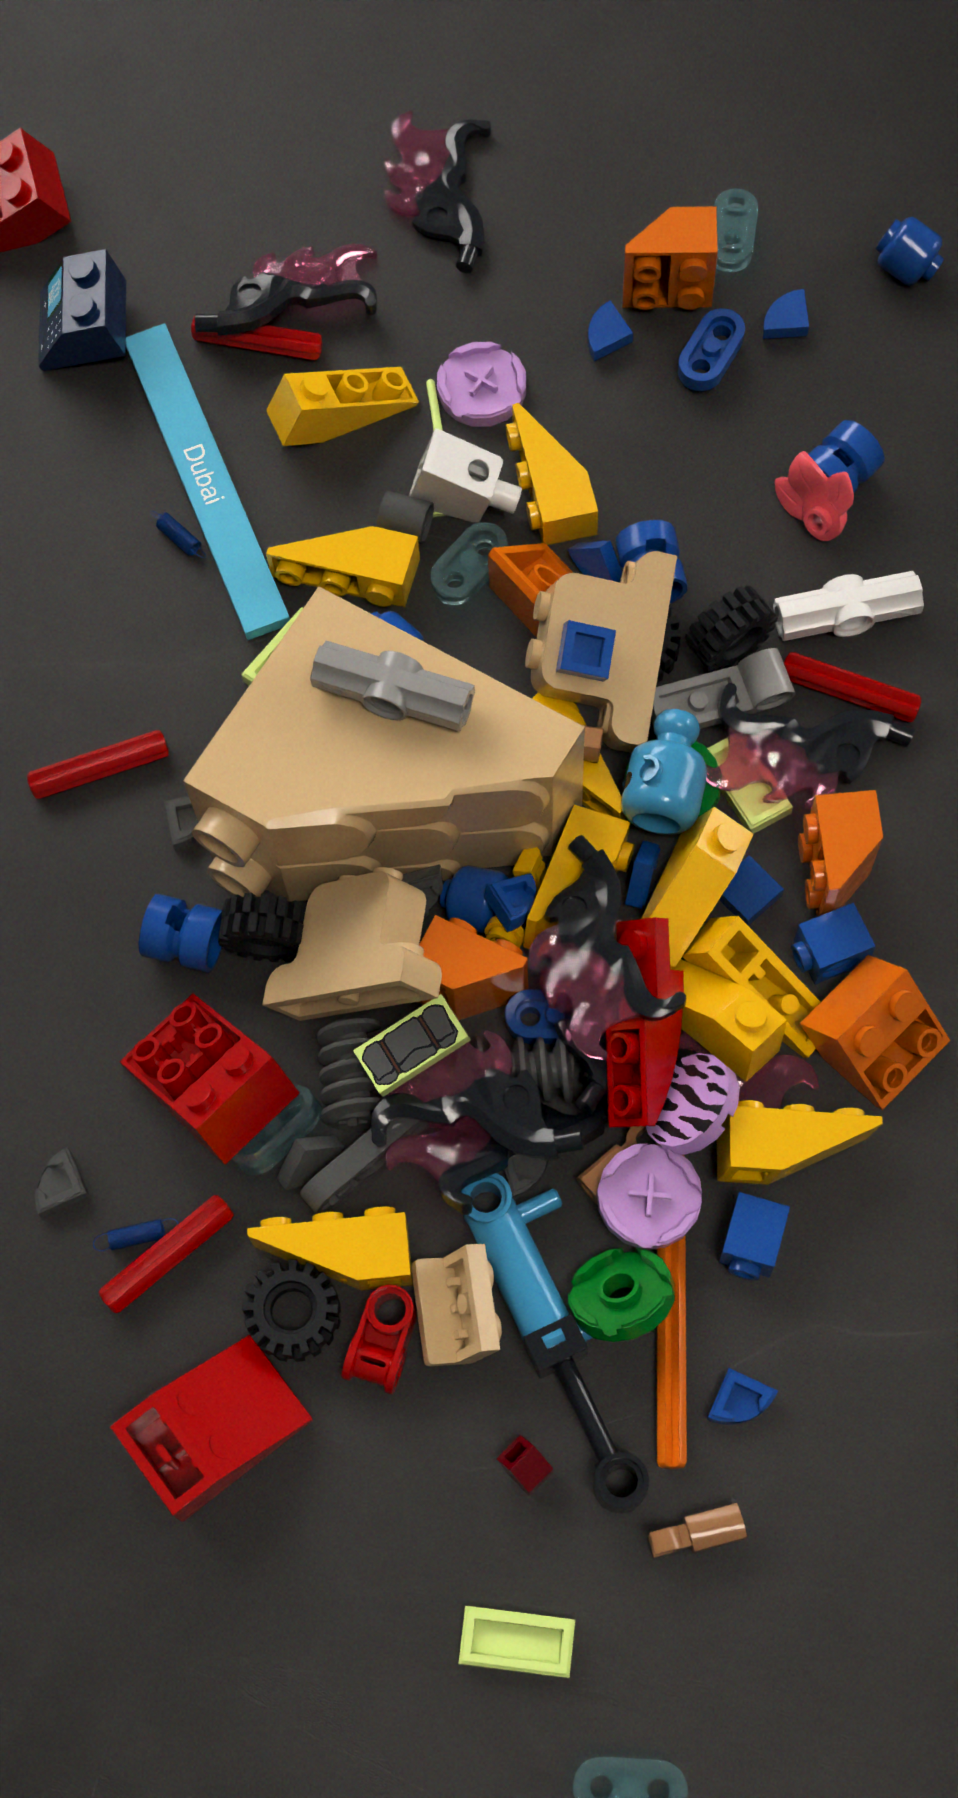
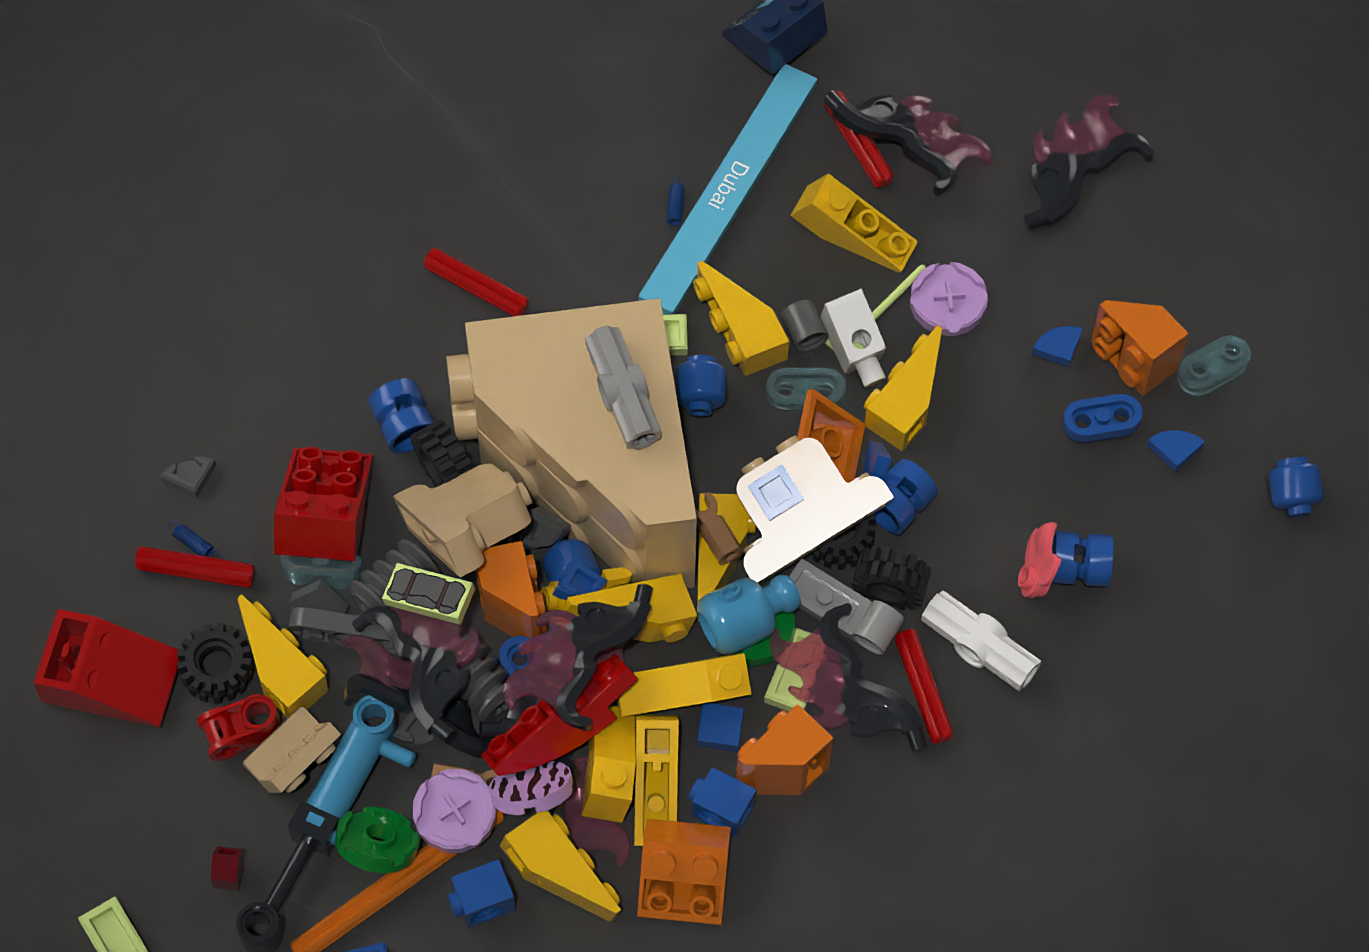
camera: 45 degrees right, 5 degrees down
blue tile [625,840,661,909] -> none

